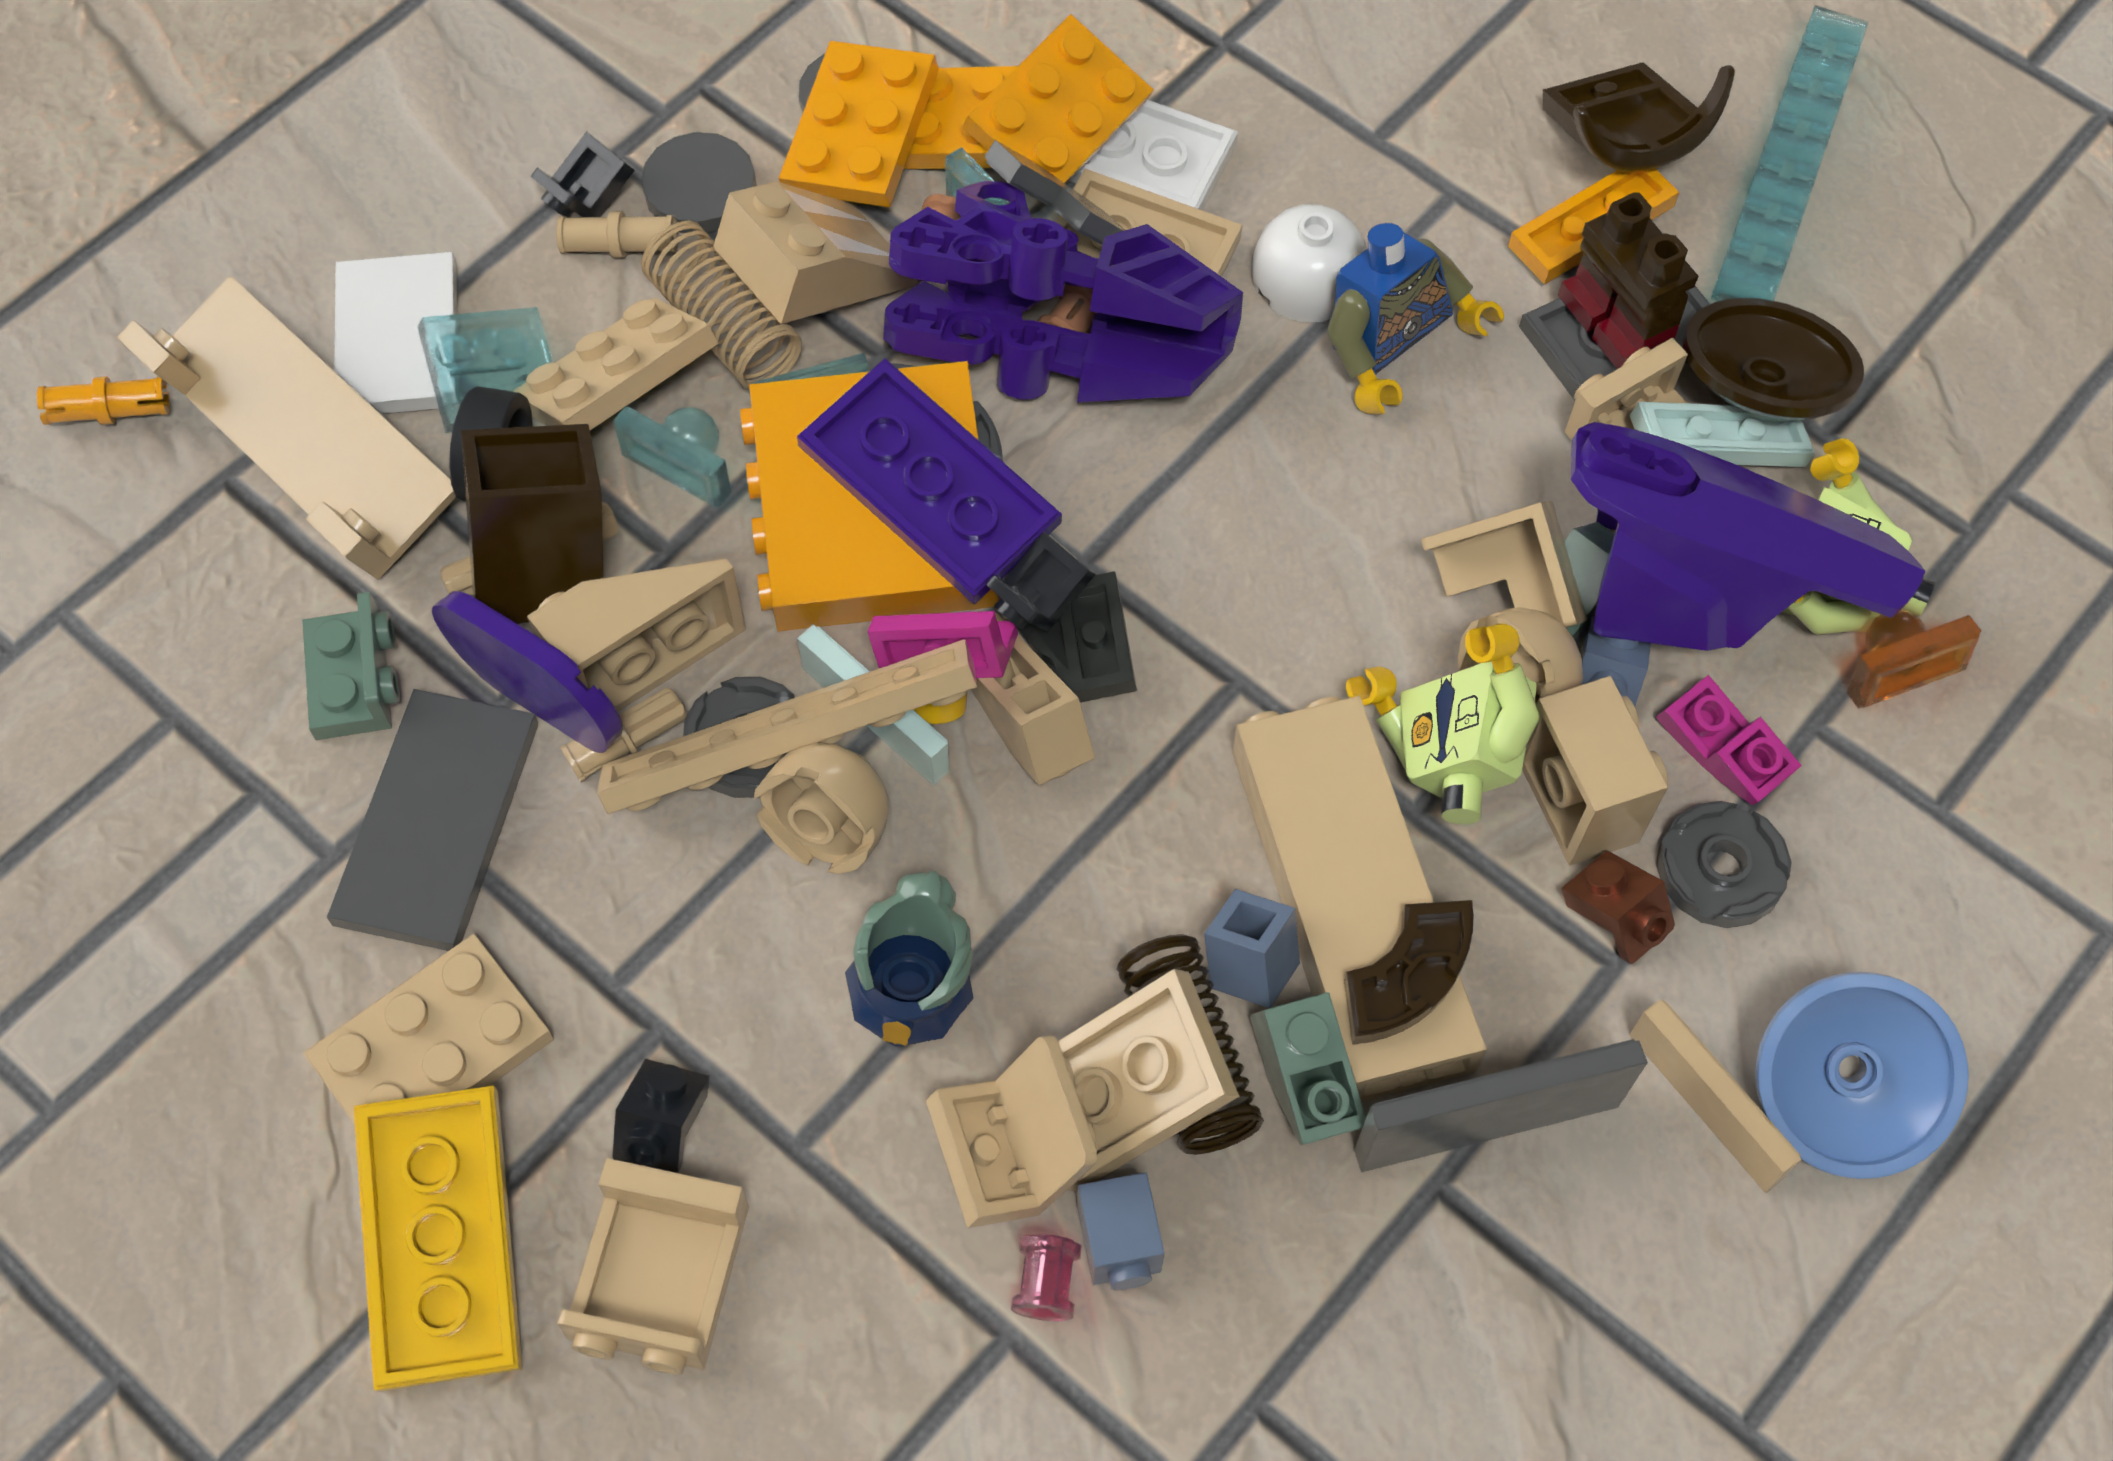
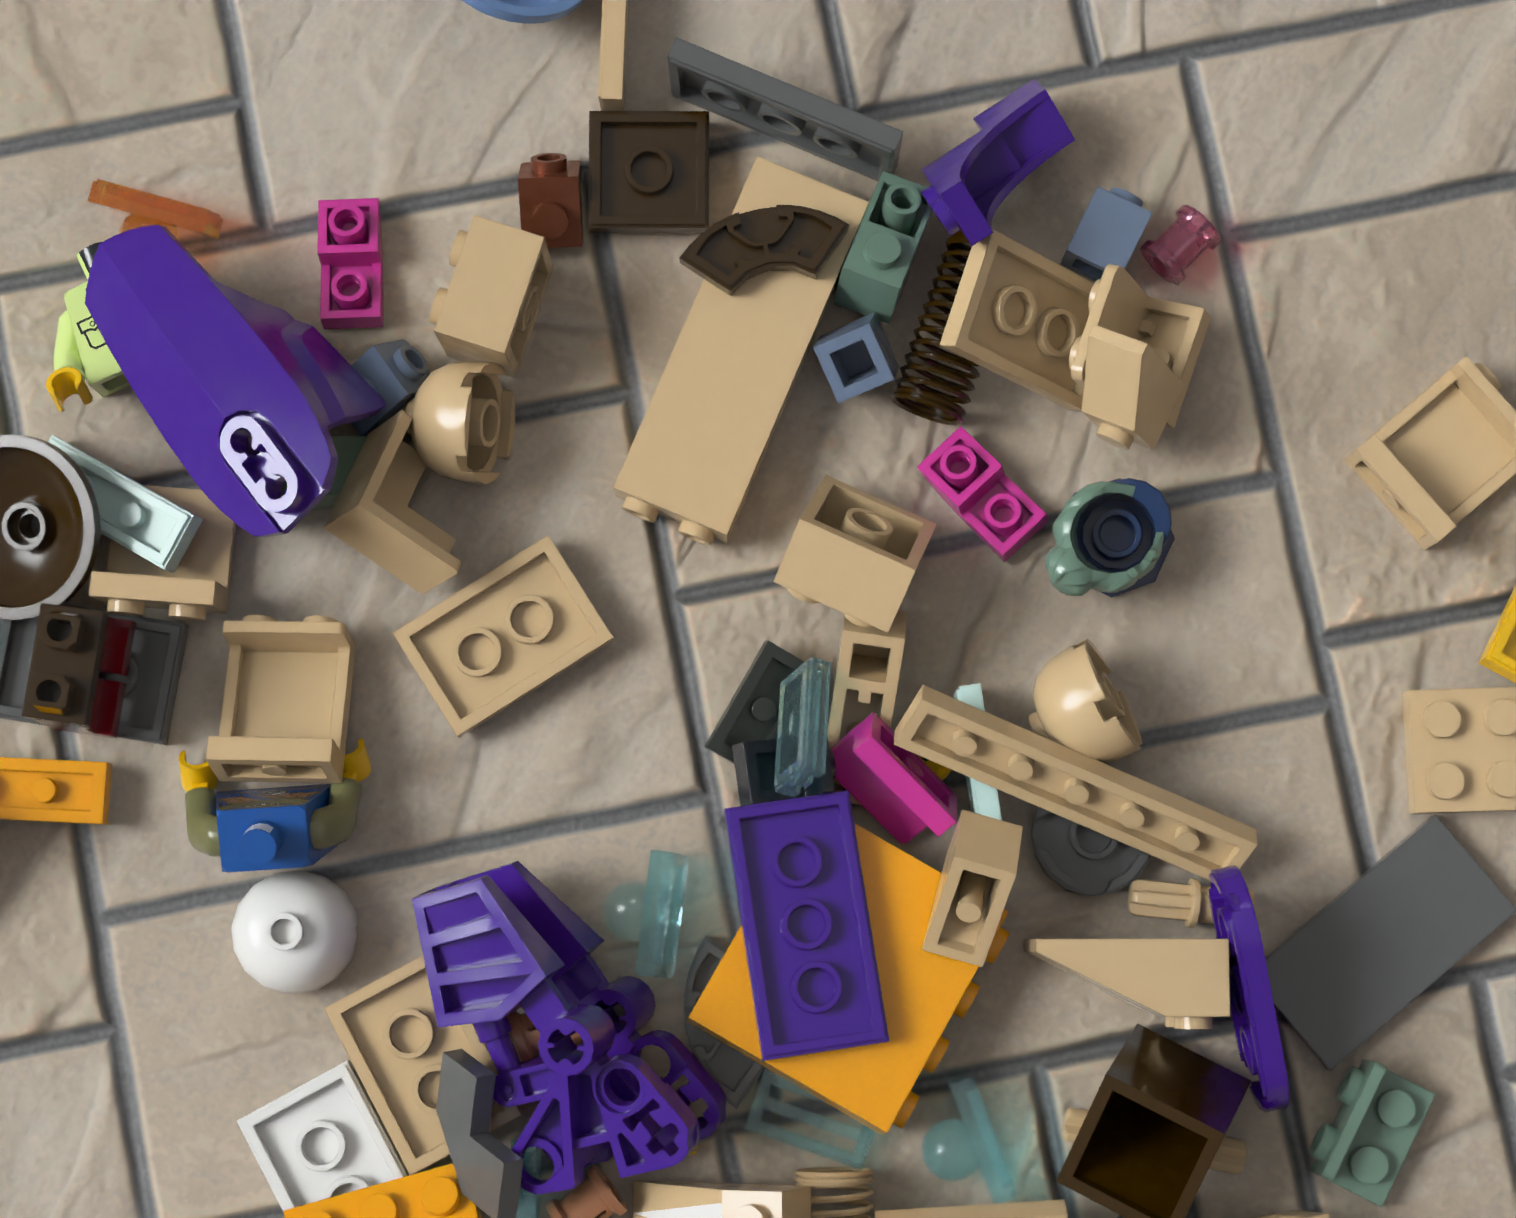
camera: 140 degrees left, 20 degrees up
black bracket [612,1058,710,1173] -> none
yellowish green torso [1346,623,1539,824] -> none
dark grey tile [1657,801,1792,928] -> none
none -> tan panel [205,614,356,783]
none -> tan plate [392,535,614,738]
none -> dark brown plate [588,111,710,234]
none -> clear light blue tile [603,850,689,978]
none -> tan brick [773,475,937,633]
none -> clear light blue tile [774,657,831,798]
none -> dark pink slope [917,426,1048,563]
none -> dark purple arch [921,79,1075,246]
none -> tan slope [922,809,1023,967]
none -> tan slope [1082,324,1185,450]

